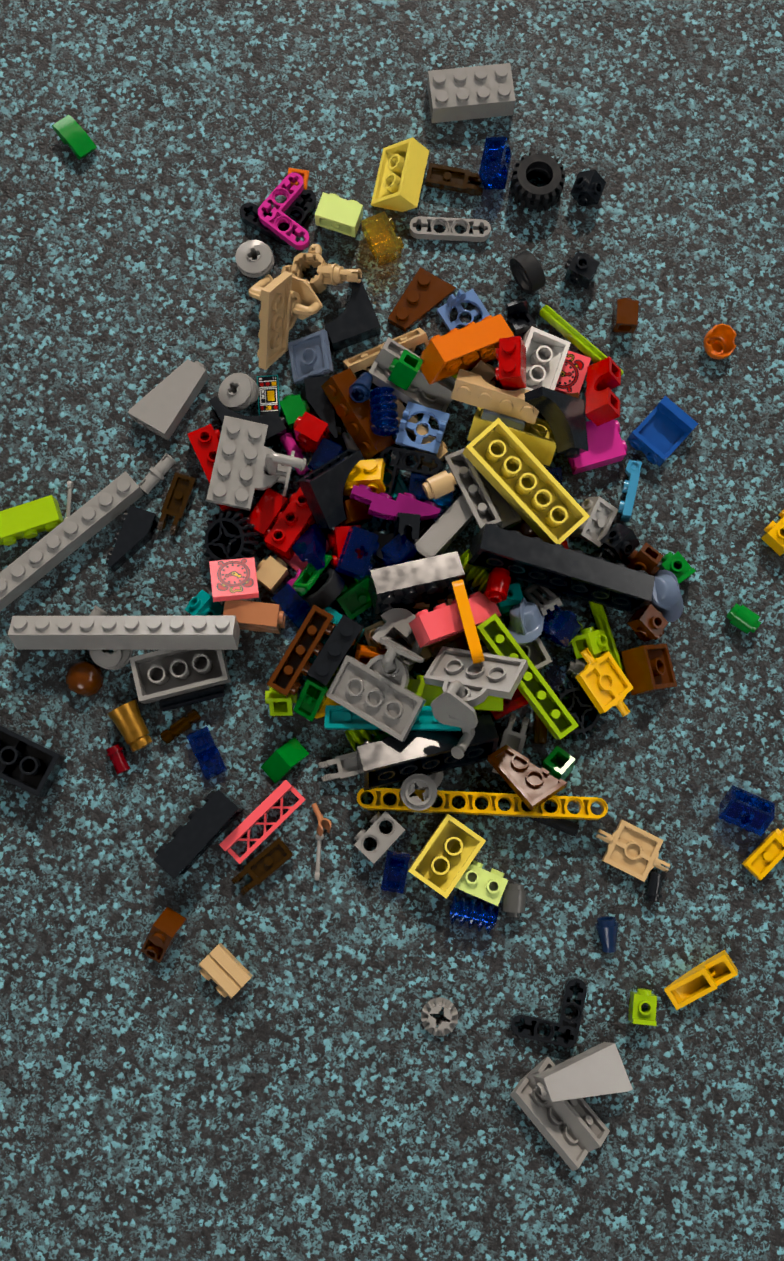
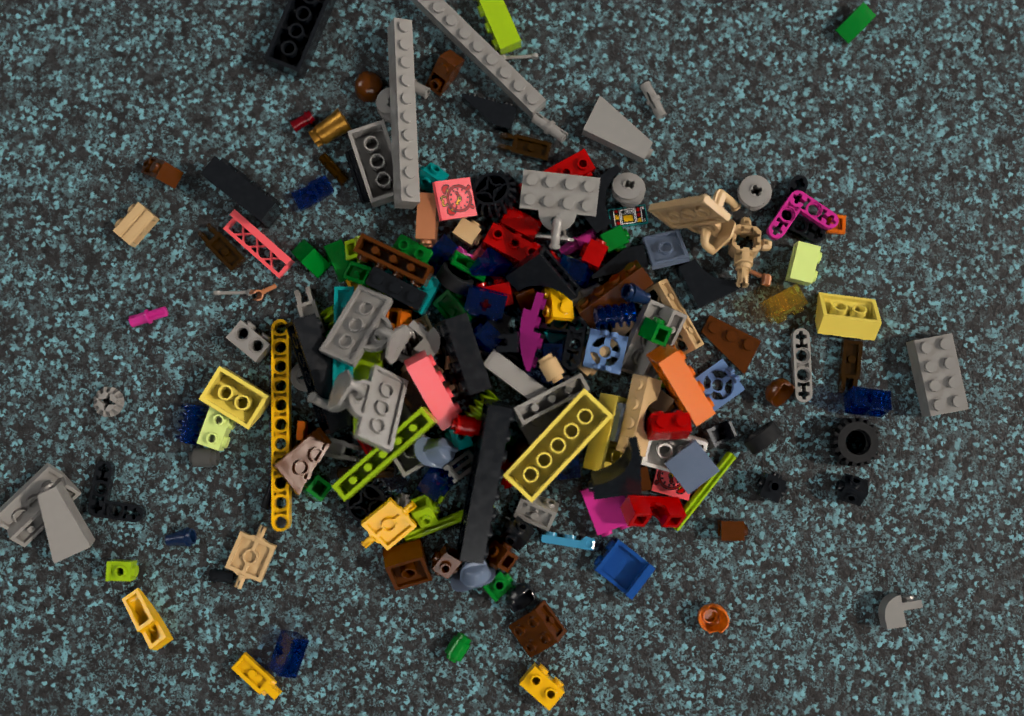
camera: 90 degrees right, 5 degrees up
clear blue slope [381,851,410,893] -> none
light grey gear [400,774,437,811] -> none
light orange beam [452,579,485,664] -> none
none -> dark pink axle [128,306,169,328]
none -> orange tile [296,421,309,440]
none -> green slope [323,239,350,283]
none -> green bracket [392,234,433,265]
none -> reddish brown slope [425,49,465,96]
none -> black hair [506,582,535,612]
none -> reddish brown bracket [508,600,567,658]
none -> light grey pin [640,81,667,120]
none -> sand blue tile [664,439,720,495]
none -> nougat hand [749,269,772,286]
none -> reddish brown hair [765,378,795,407]
none -> light grey brick [878,592,923,630]

